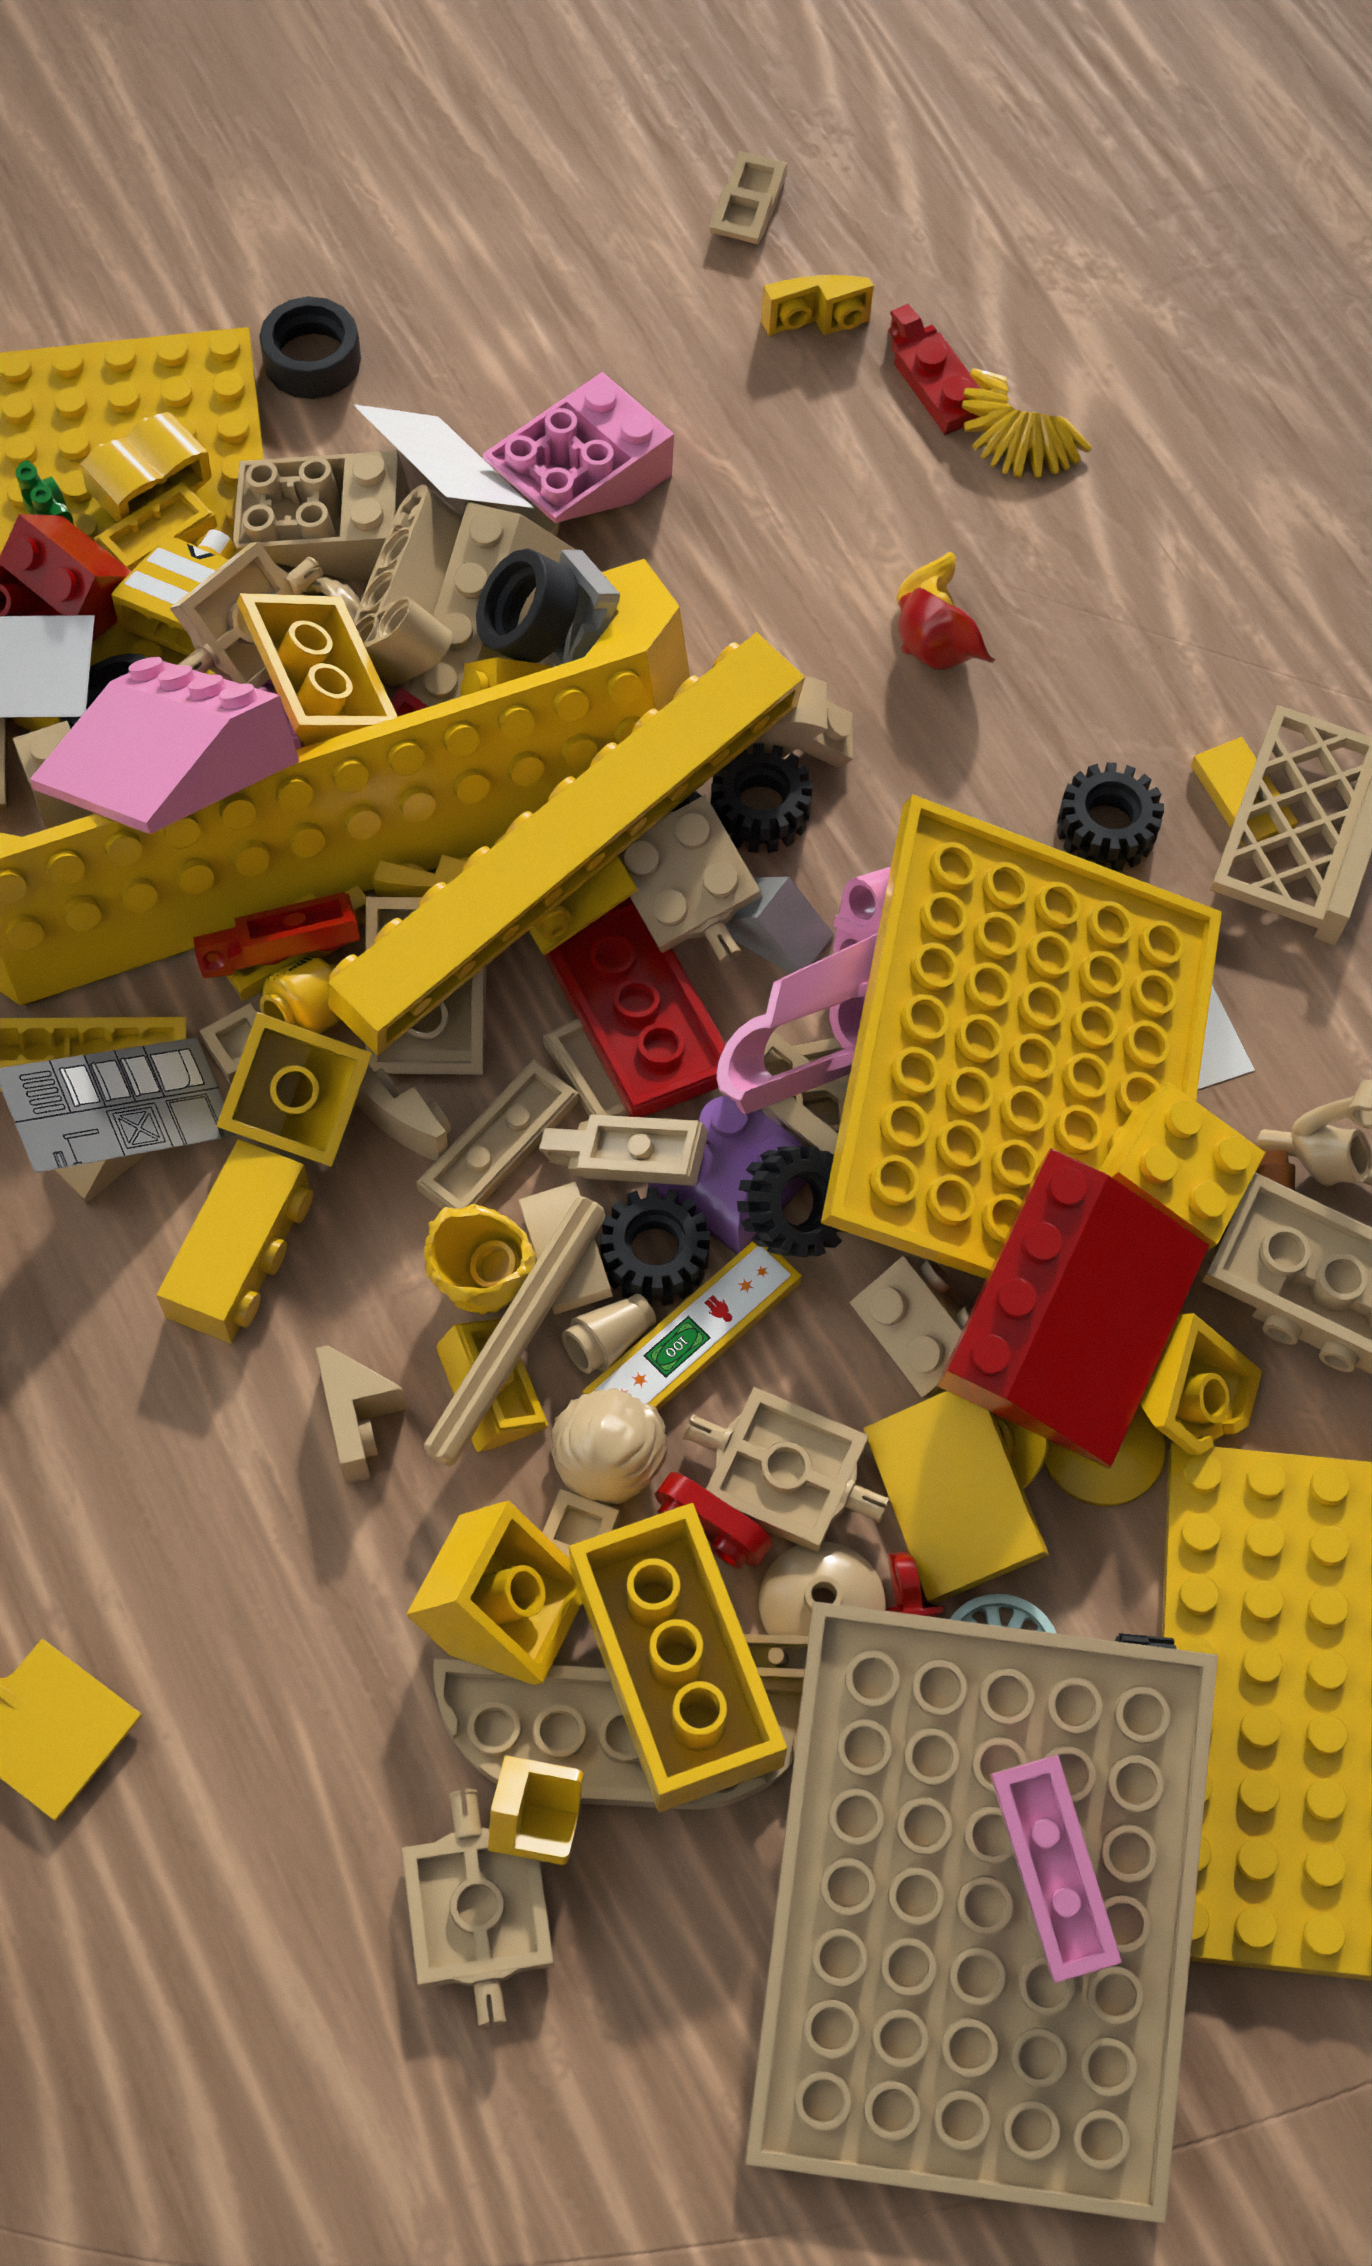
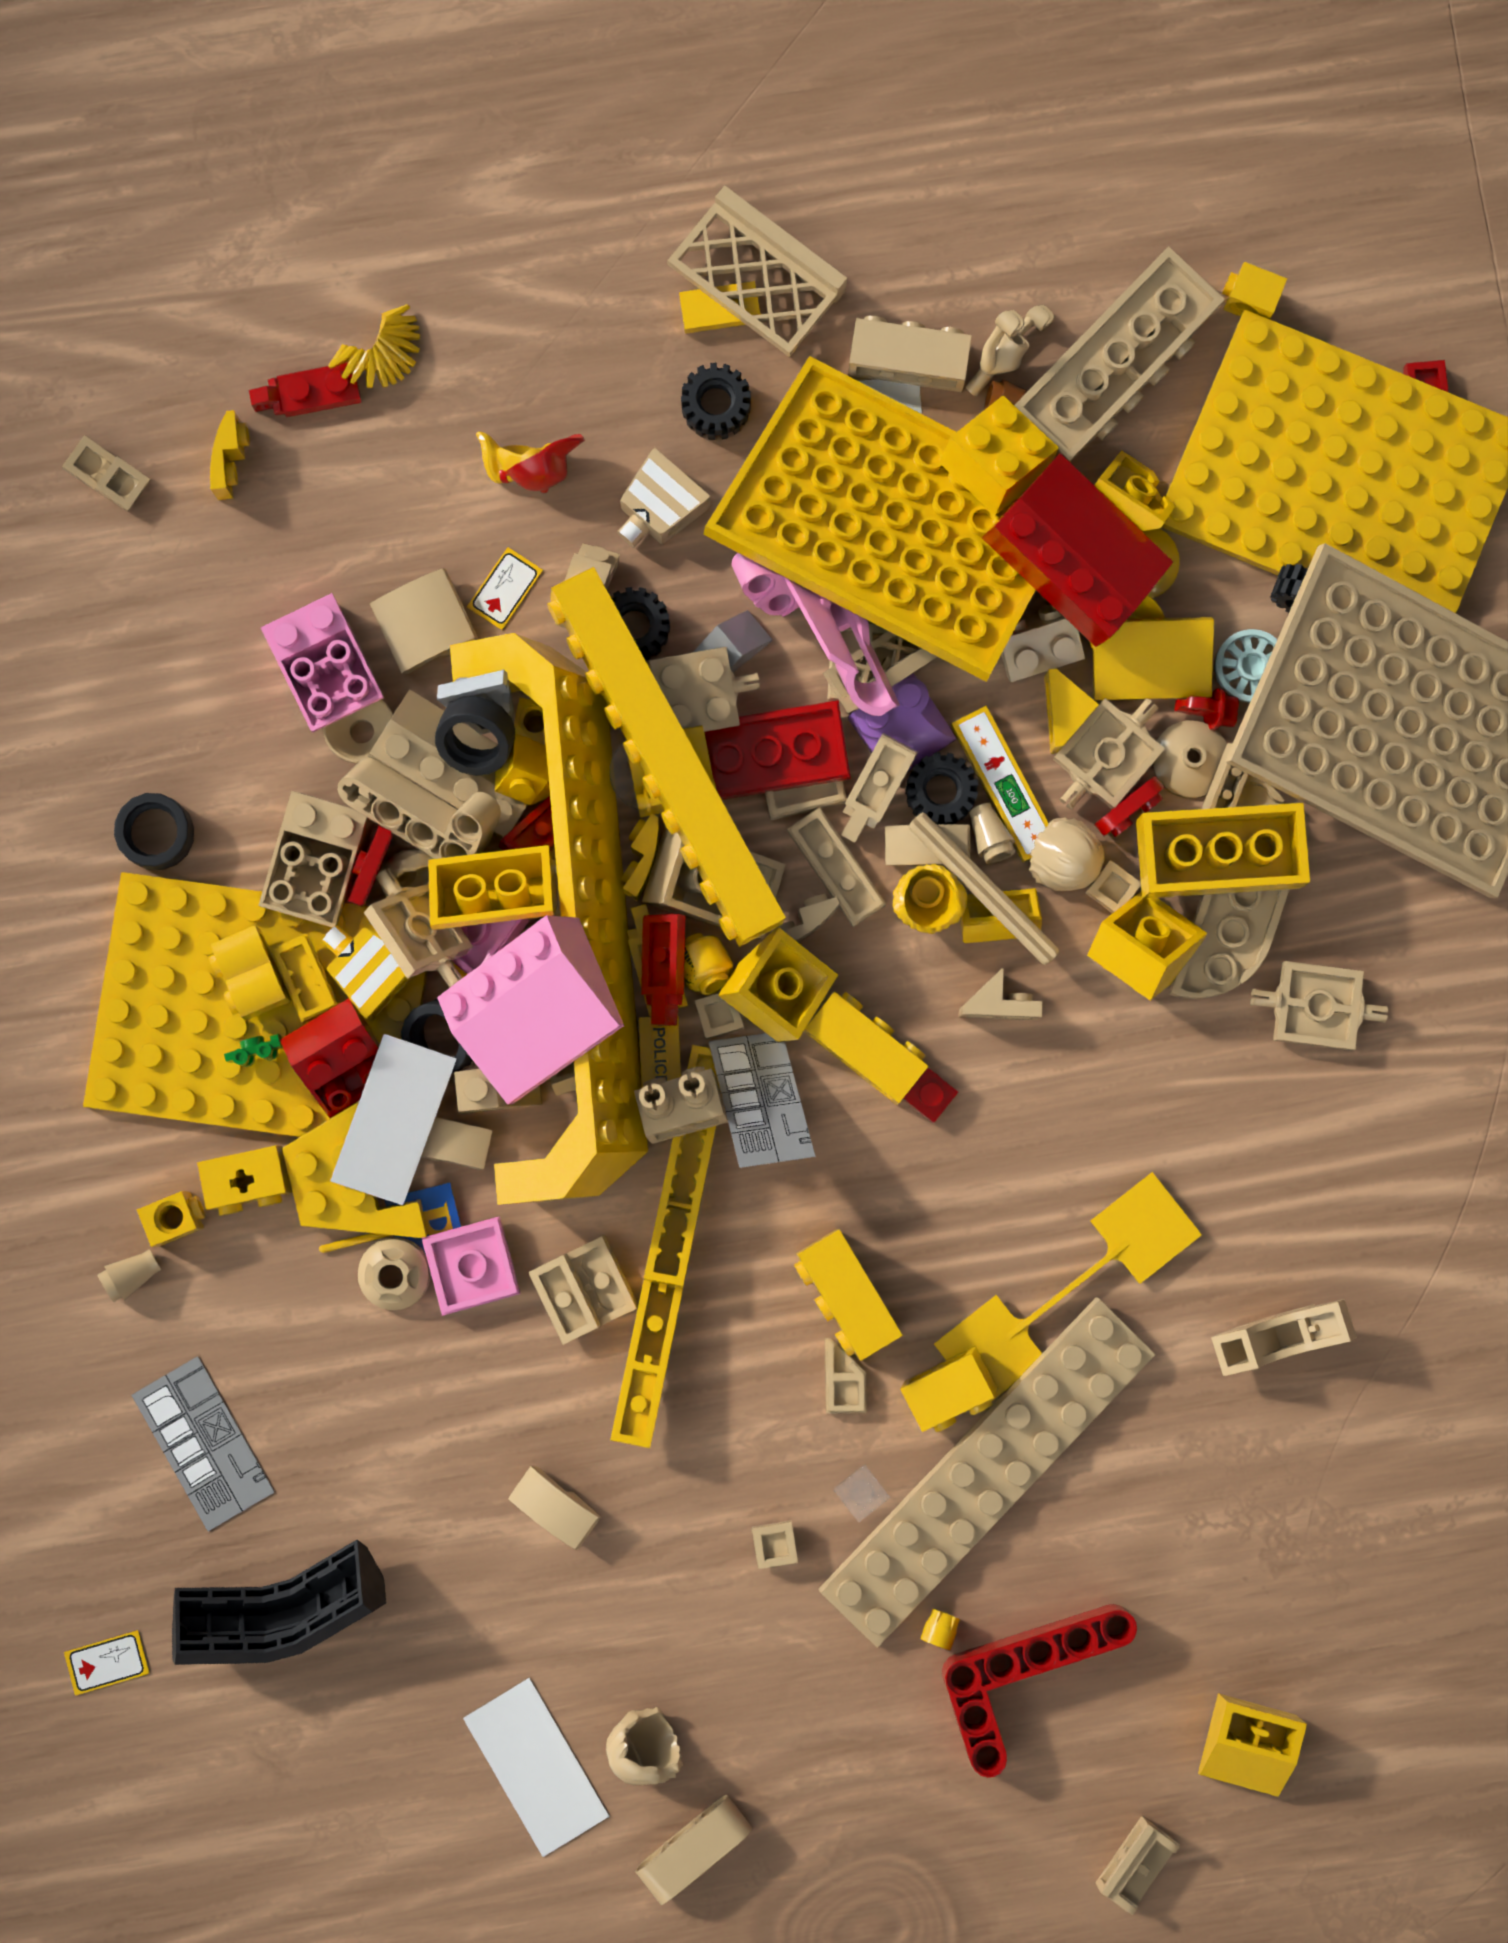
camera: 75 degrees left, 20 degrees up
white sticker [353,404,534,508] -> none
yellow panel [488,1756,584,1865] -> none
black tyre [737,1146,848,1258] -> none
bright pink plate [990,1755,1122,1983] -> none
none -> red plate [348,826,393,907]
none -> tan slope [369,568,478,674]
none -> white sticker [467,547,543,630]
none -> tan torso [617,448,711,548]
none -> tan brick [634,1067,728,1144]
none -> yellow tile [639,1016,681,1088]
none -> tan brick [848,316,972,392]
none -> red plate [903,1067,959,1123]
none -> yellow slope [1044,668,1099,754]

